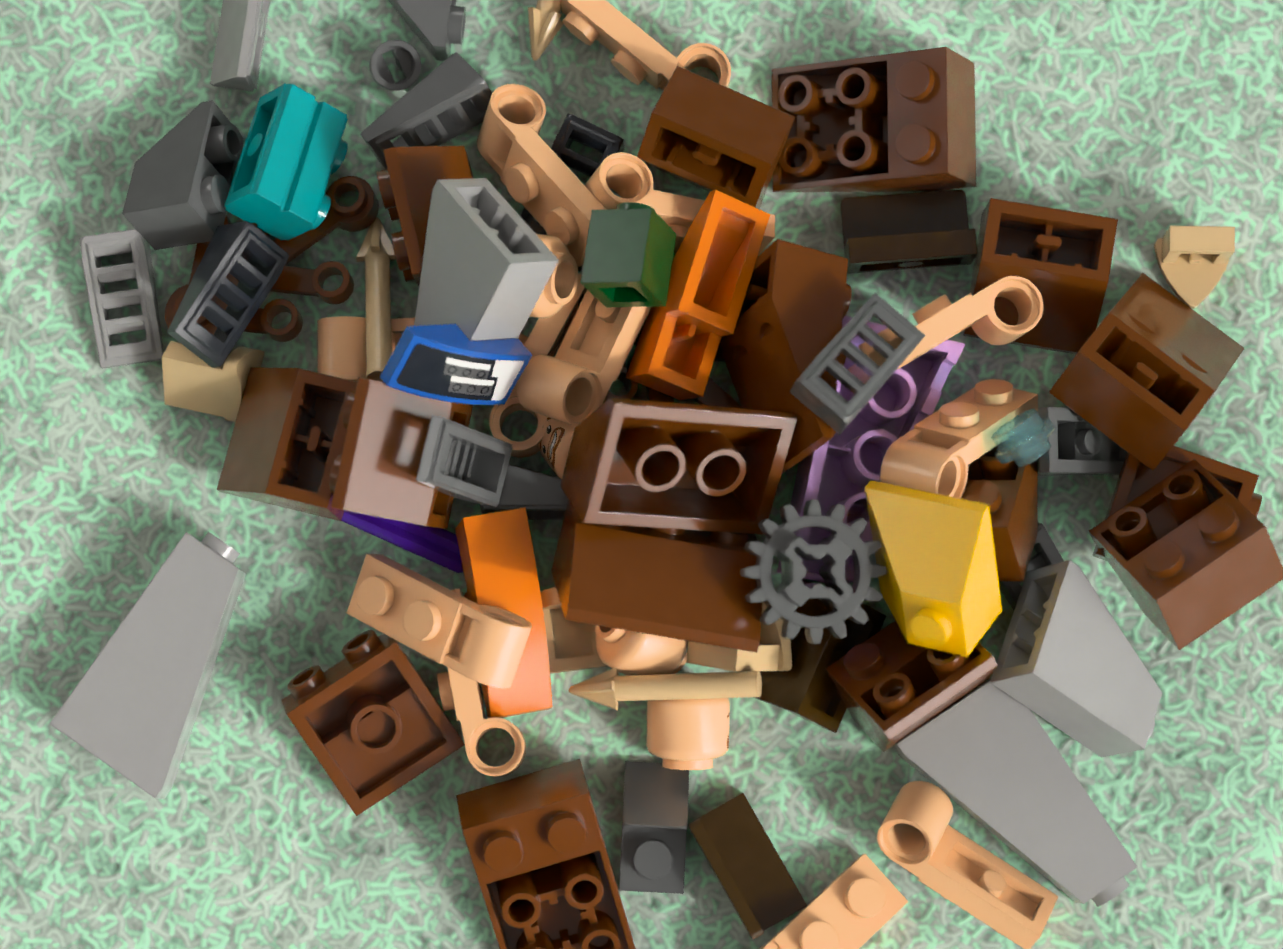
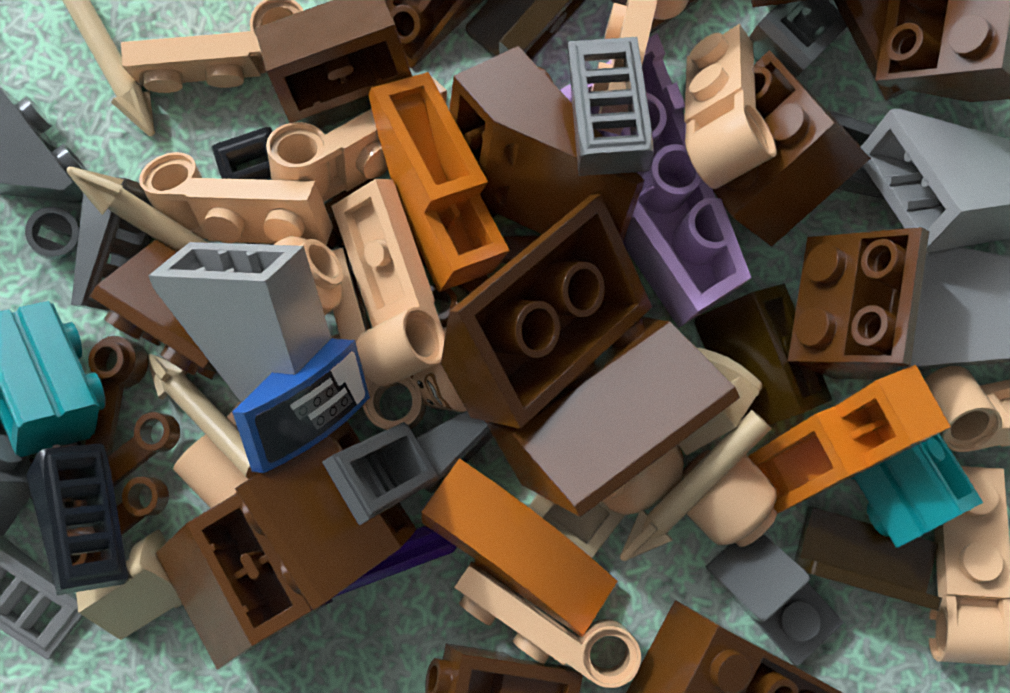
camera: 40 degrees left, 0 degrees up
light nougat plate [346,554,532,688] -> none
dark green brick [581,202,676,307] -> none
dark grey gear [740,500,886,643] -> none
yellow slope [865,480,1002,657] -> none
clear light blue plate [991,408,1055,467] -> none
none -> tan piece [67,167,209,252]
none -> orange slope [747,365,951,514]
none -> teal brick [850,433,984,548]

